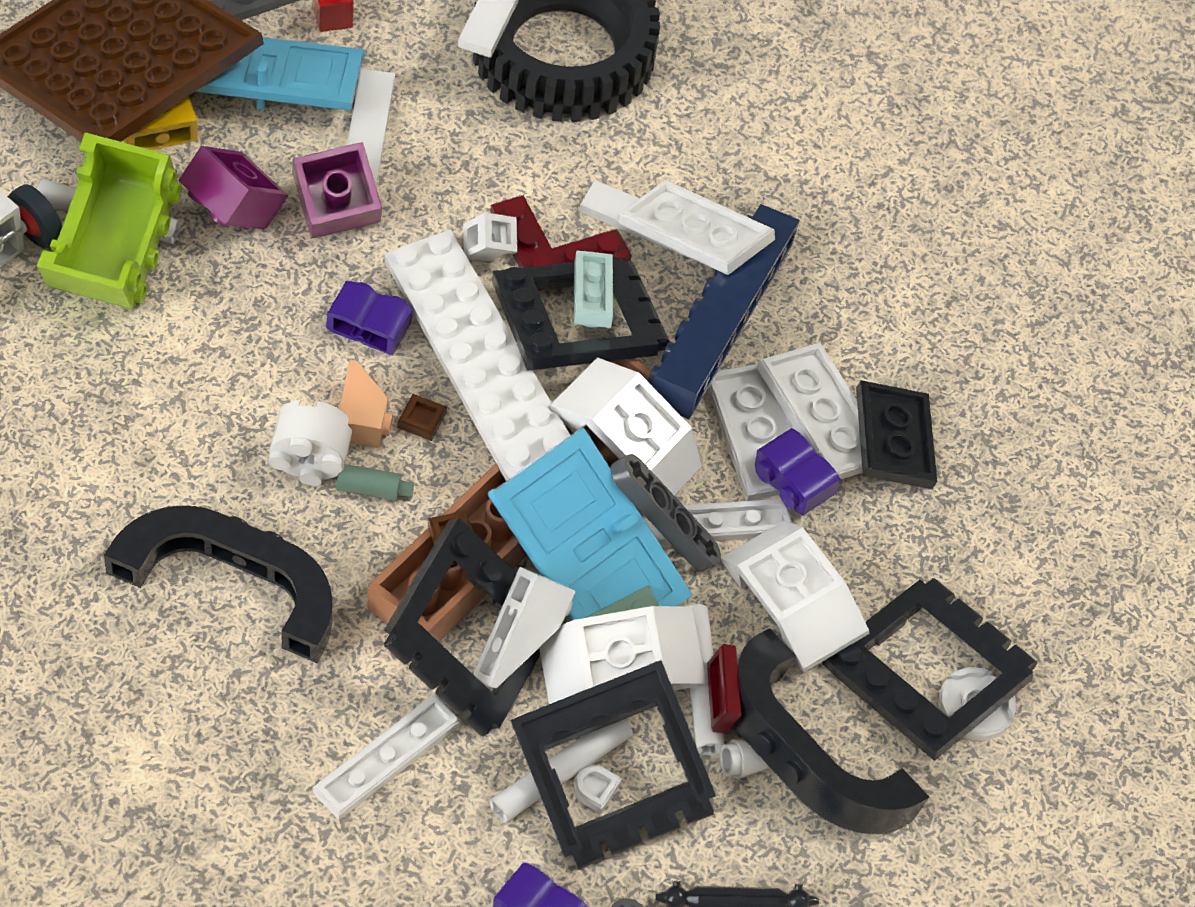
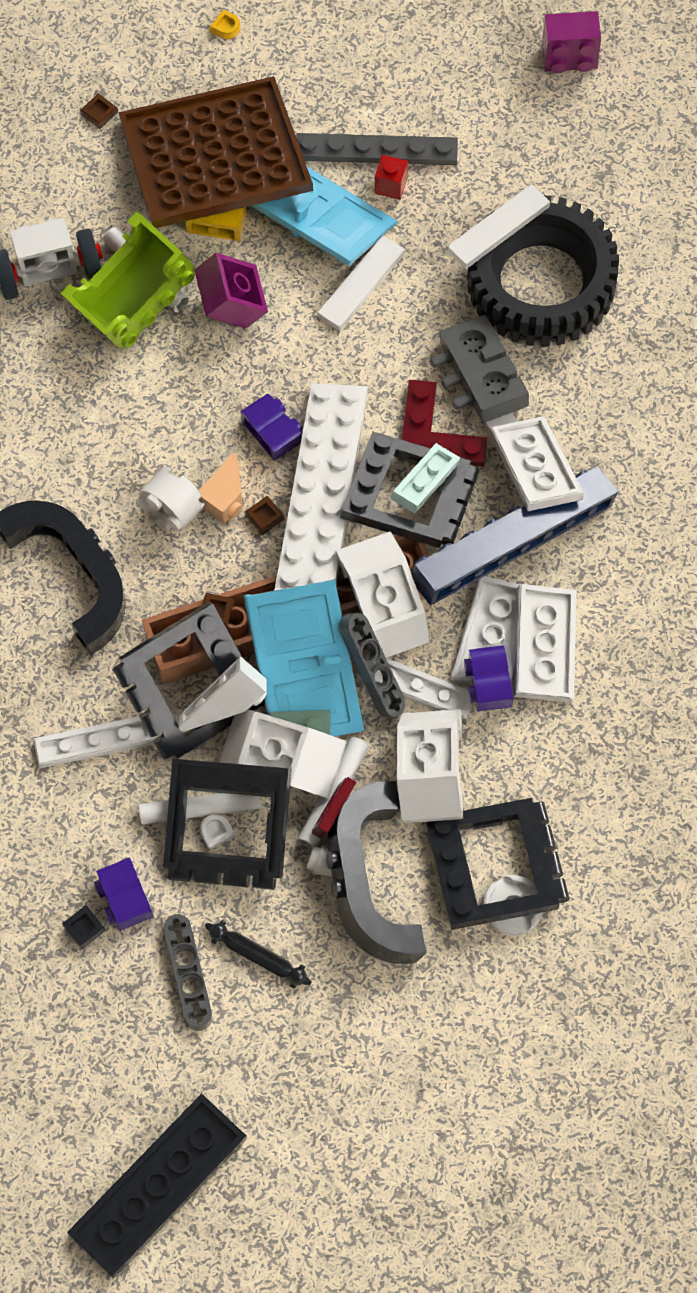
camera: 40 degrees right, 10 degrees up
brick [292,142,382,239] -> none
sand green cylinder [336,464,415,501] -> none
white brick [463,212,517,262] -> none
black tile [856,380,938,489] -> none
none -> dark grey piece [430,314,529,424]

